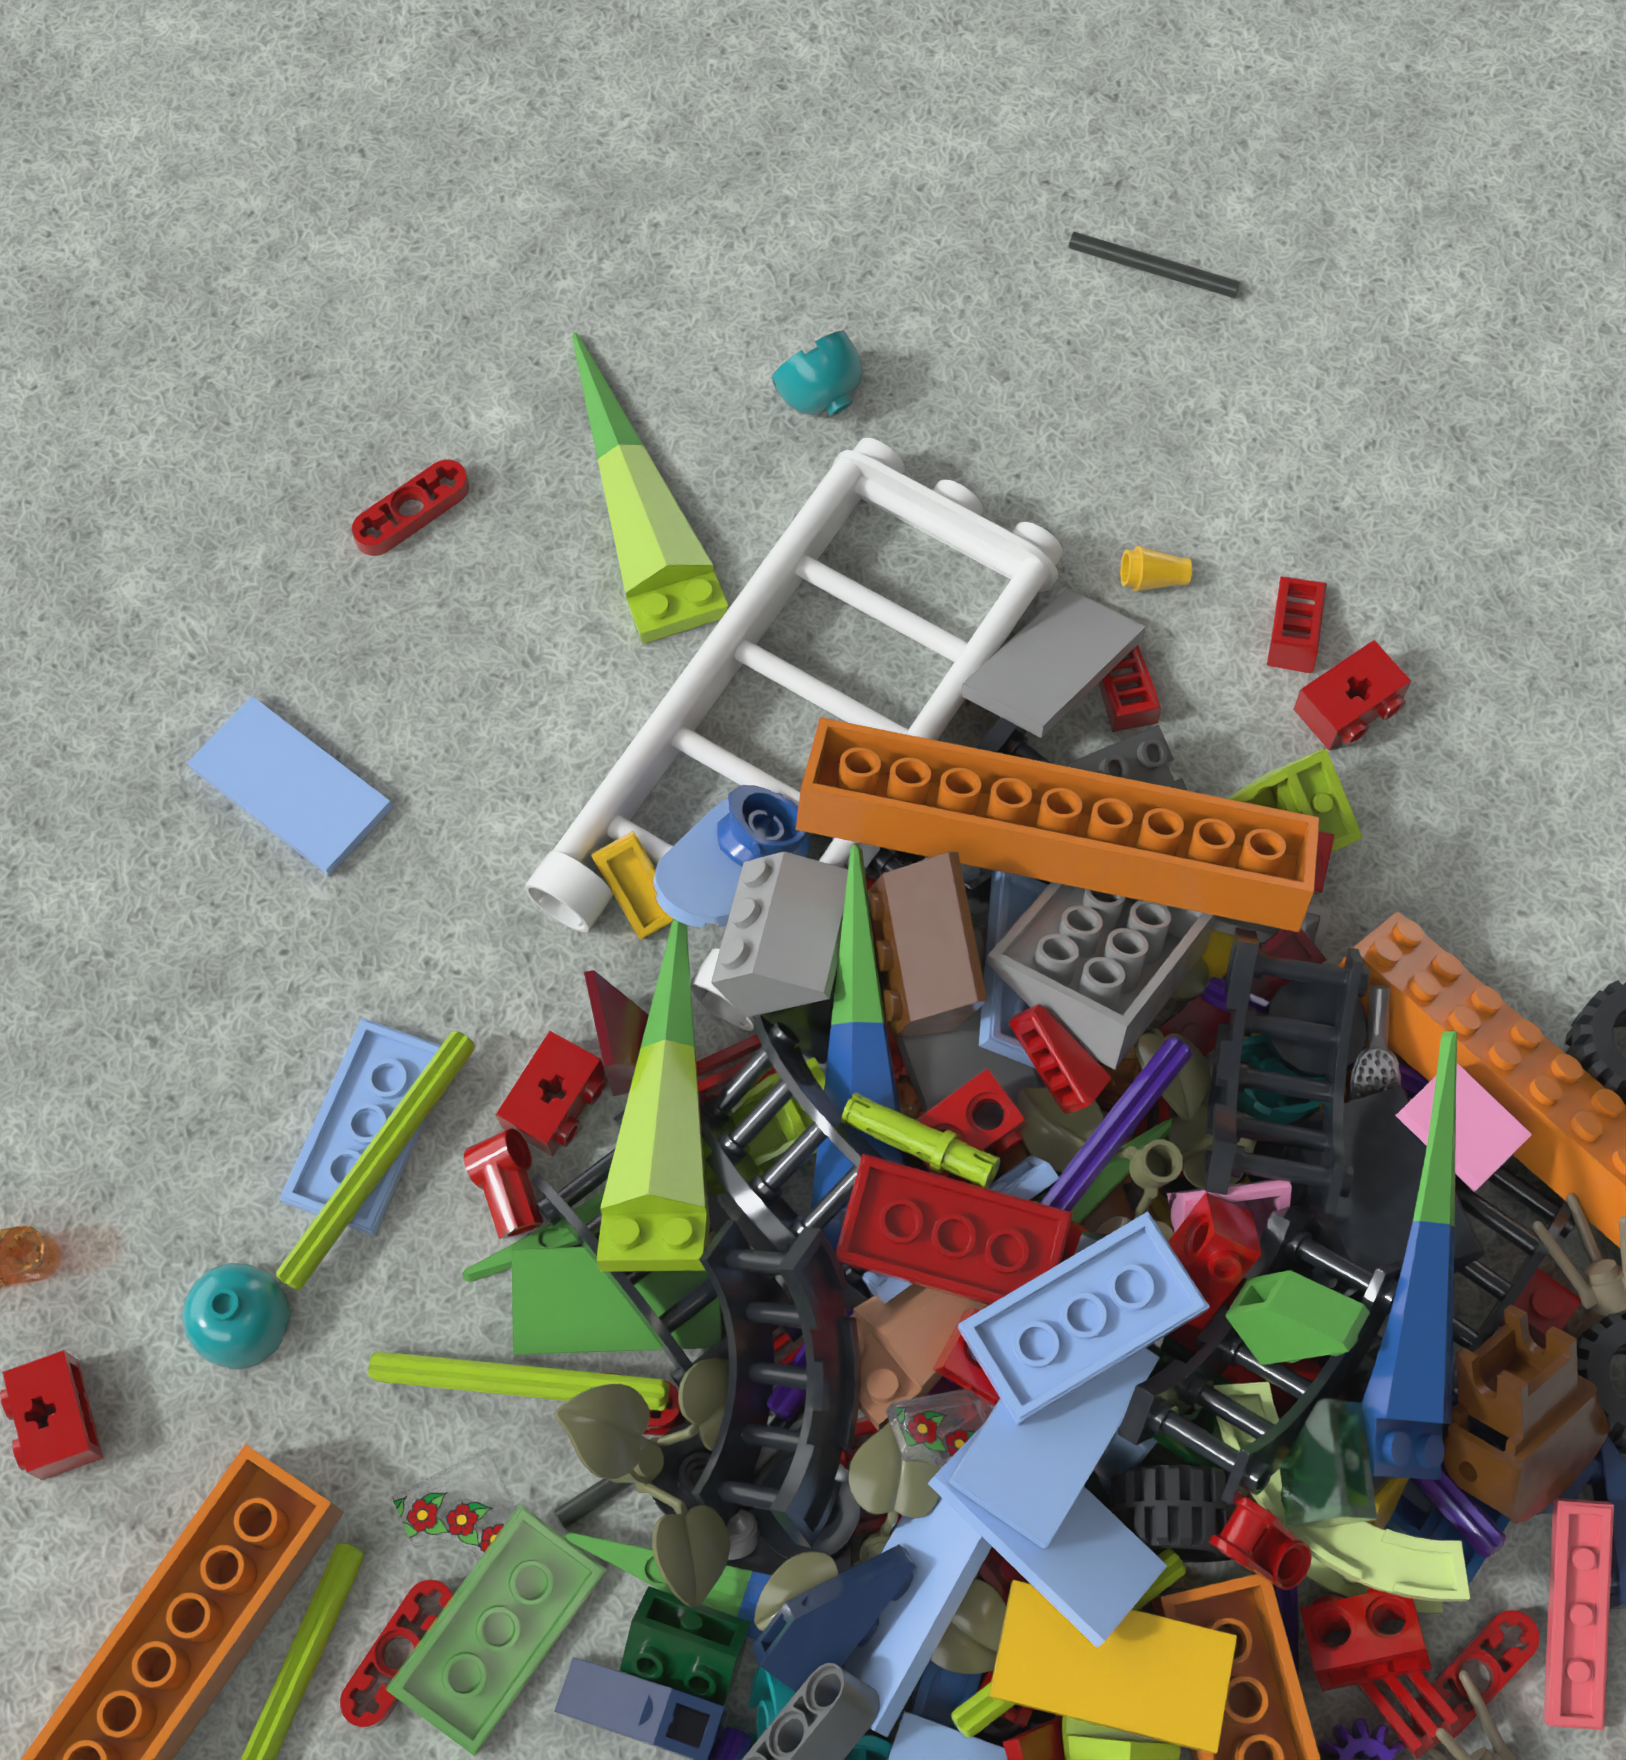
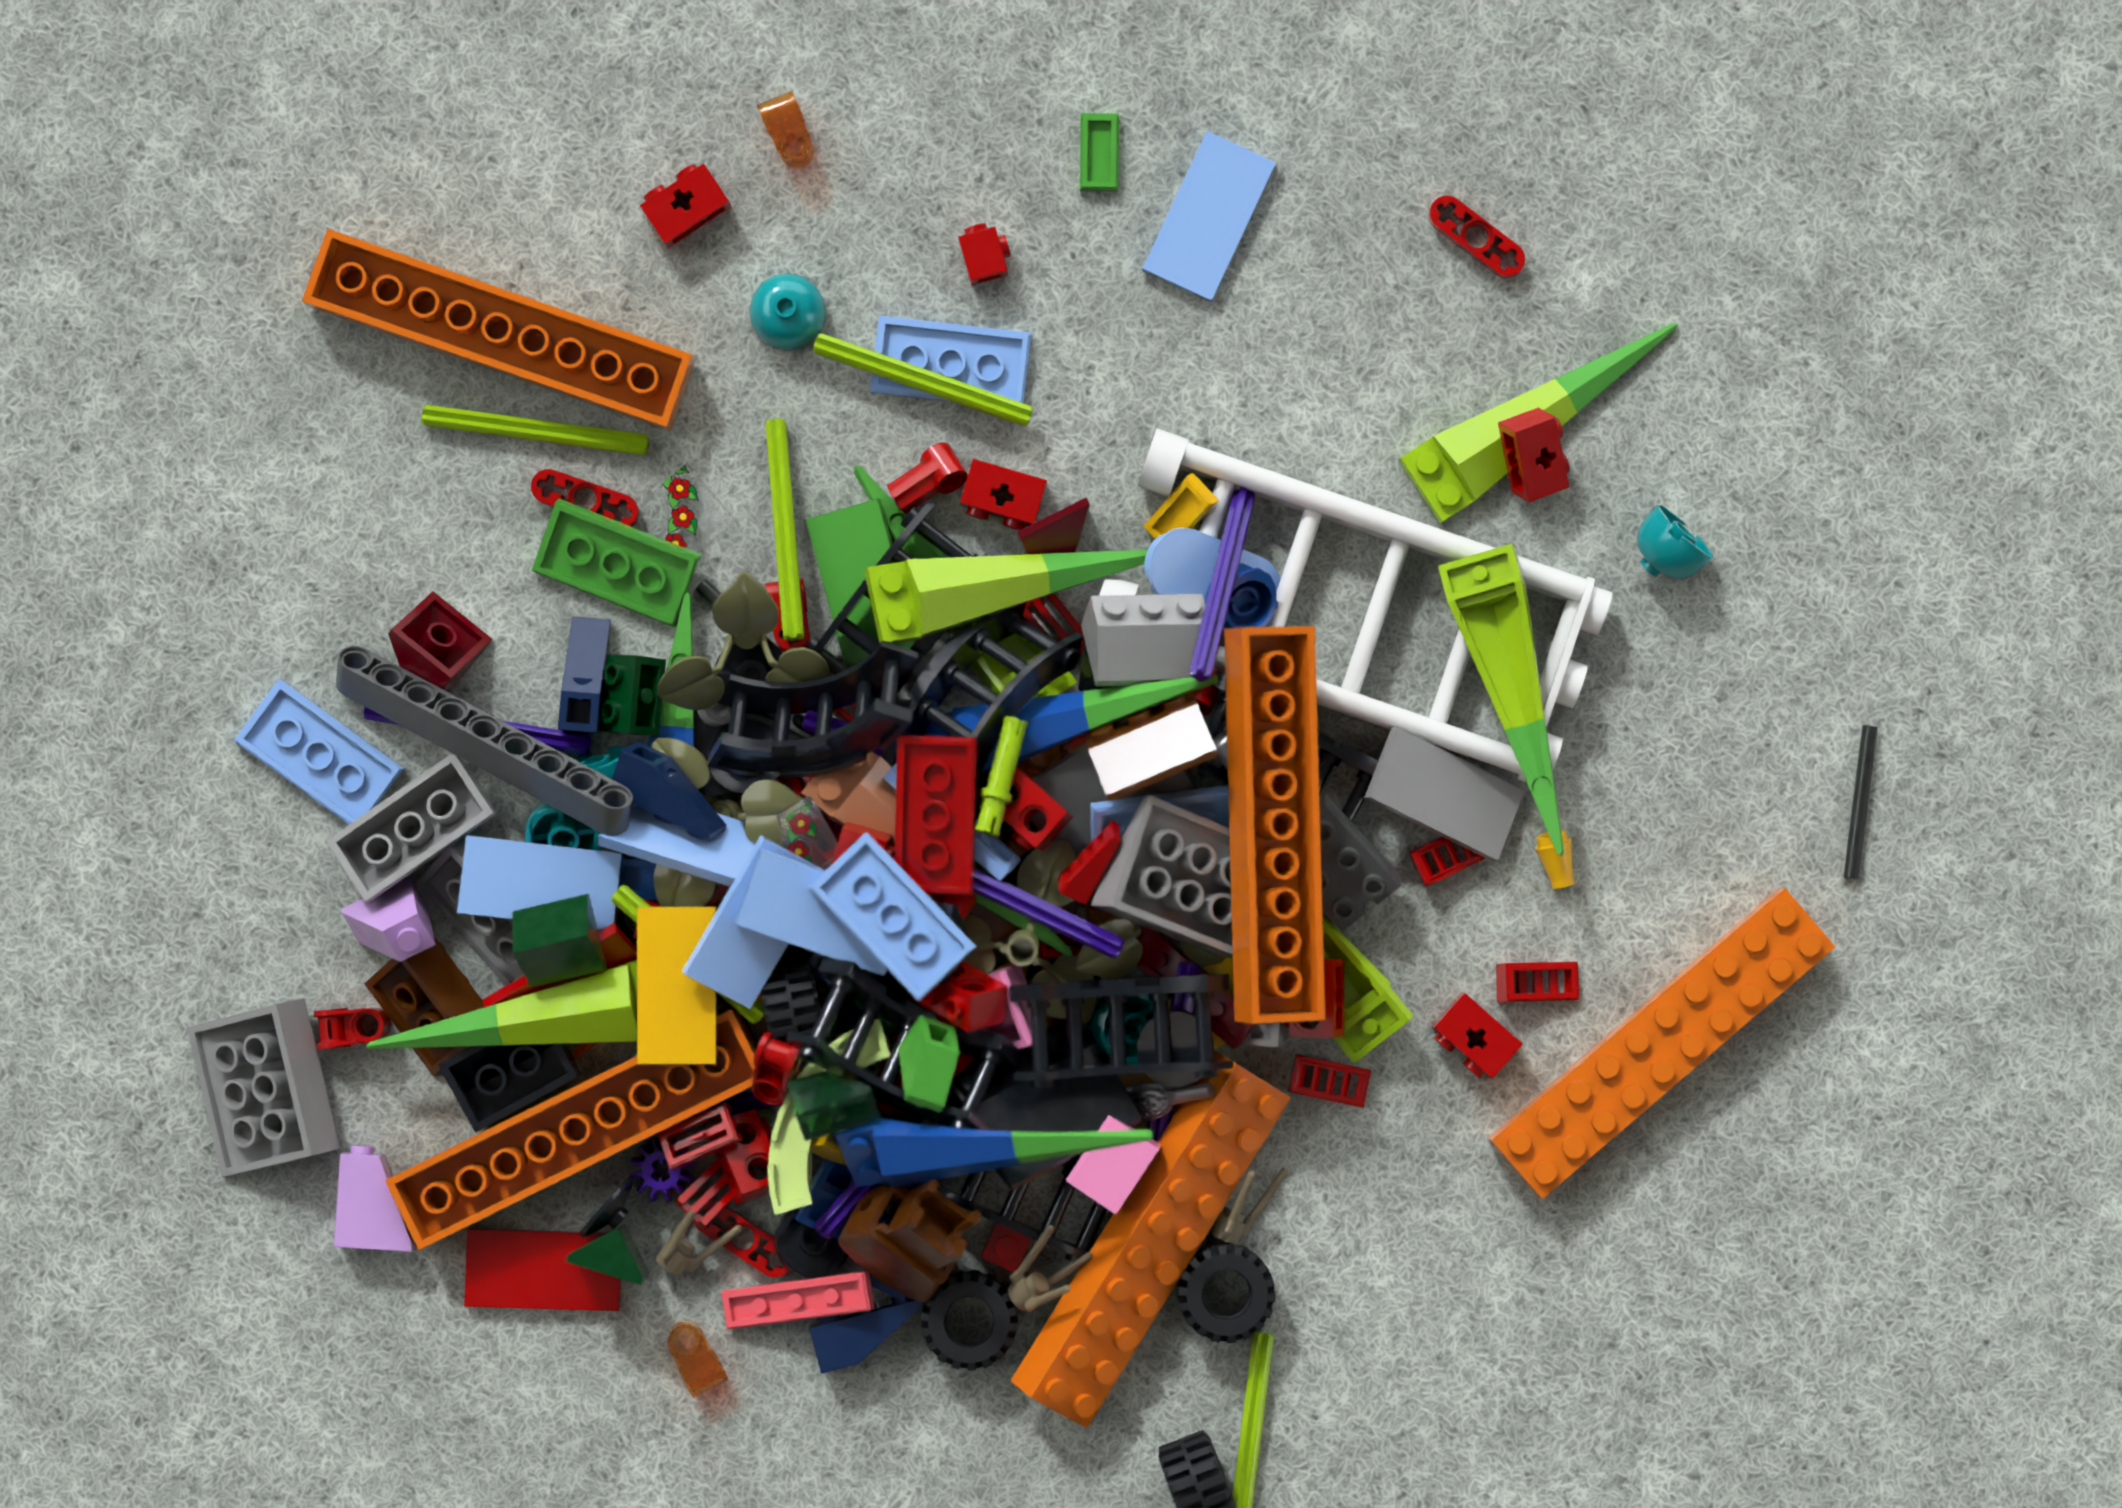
camera: 70 degrees right, 20 degrees up
none -> red tile [657,1103,742,1170]
none -> black tile [774,1208,848,1279]
none -> red brick [958,223,1011,286]
none -> bright green tile [1080,113,1119,191]
none -> dark purple axle [1189,487,1256,682]
none -> dark tan plant [1210,1168,1288,1245]
none -> red slope [1288,1054,1371,1108]
none -> lime plate [1438,543,1564,856]
none -> orange brick [1488,888,1836,1199]
none -> red brick [1498,407,1570,503]

